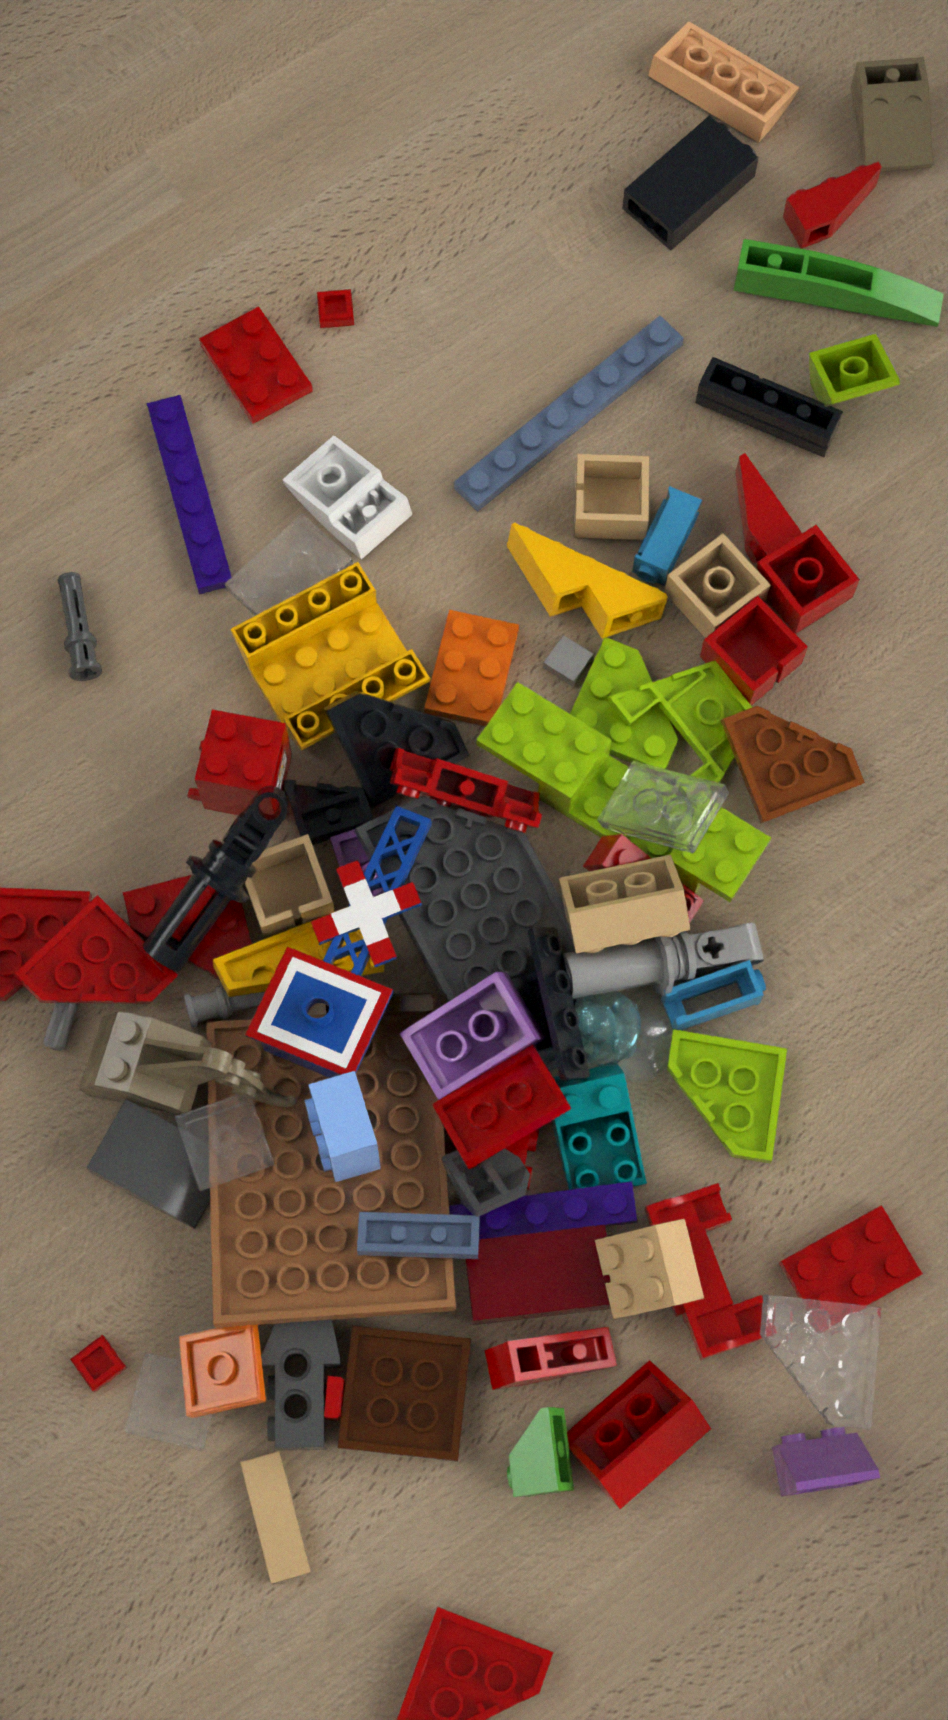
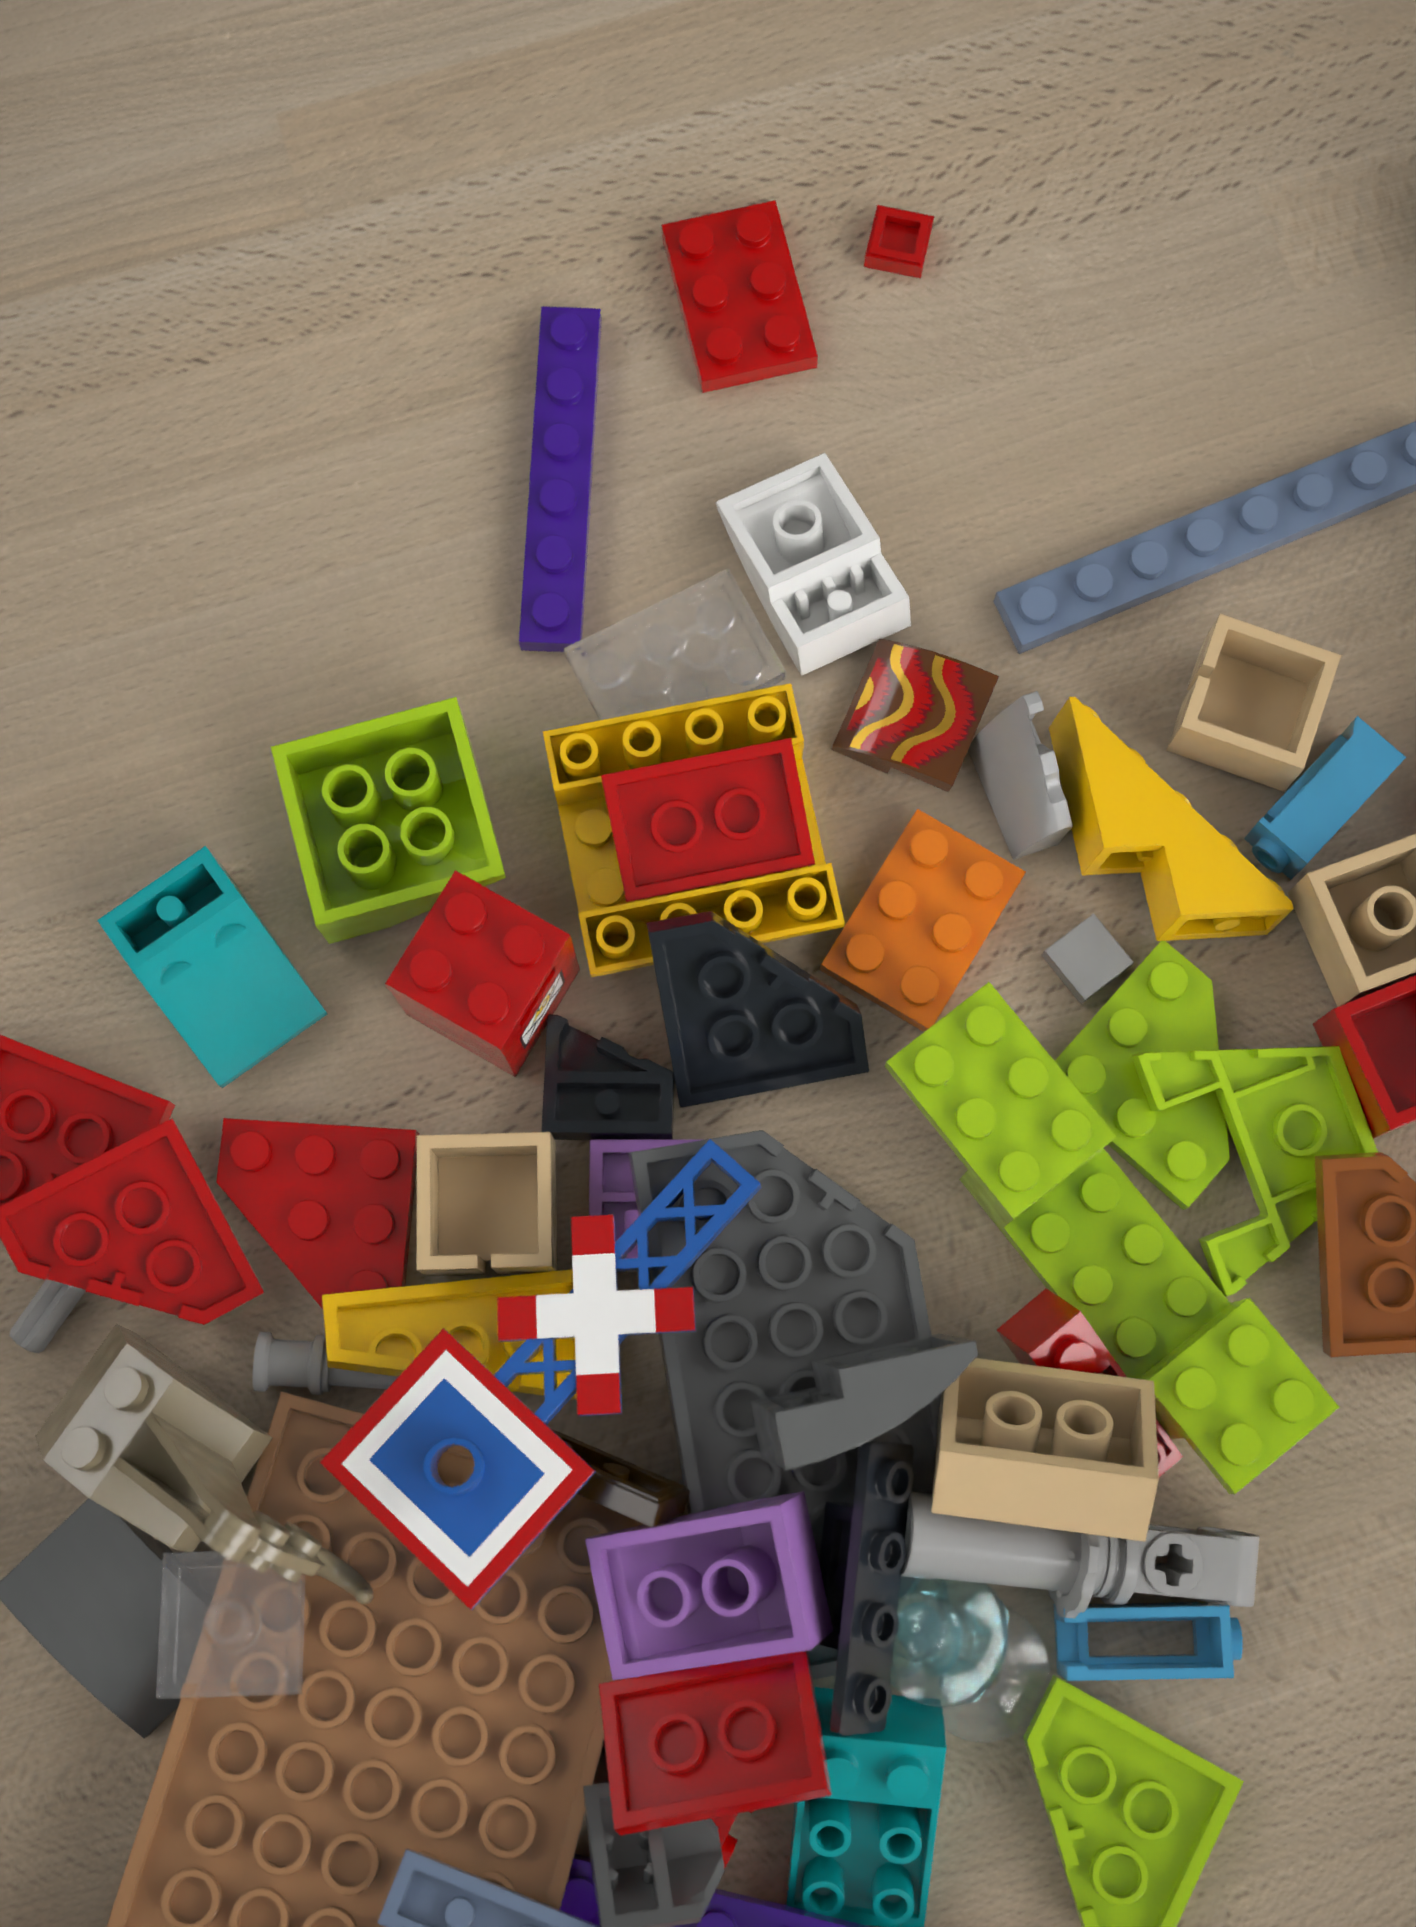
camera: 20 degrees right, 5 degrees up
dark grey pin [57,572,102,681] -> none
black piece [142,786,288,972] -> none
light blue piece [304,1071,381,1182] -> none
red bracket [390,748,542,833] -> none
clear plate [597,761,729,853] -> none
none -> teal slope [97,846,328,1088]
none -> lime slope [271,697,506,944]
none -> red plate [601,738,816,902]
none -> dark grey slope [751,1334,978,1470]
none -> slope [831,638,999,792]
none -> light grey slope [968,691,1073,860]

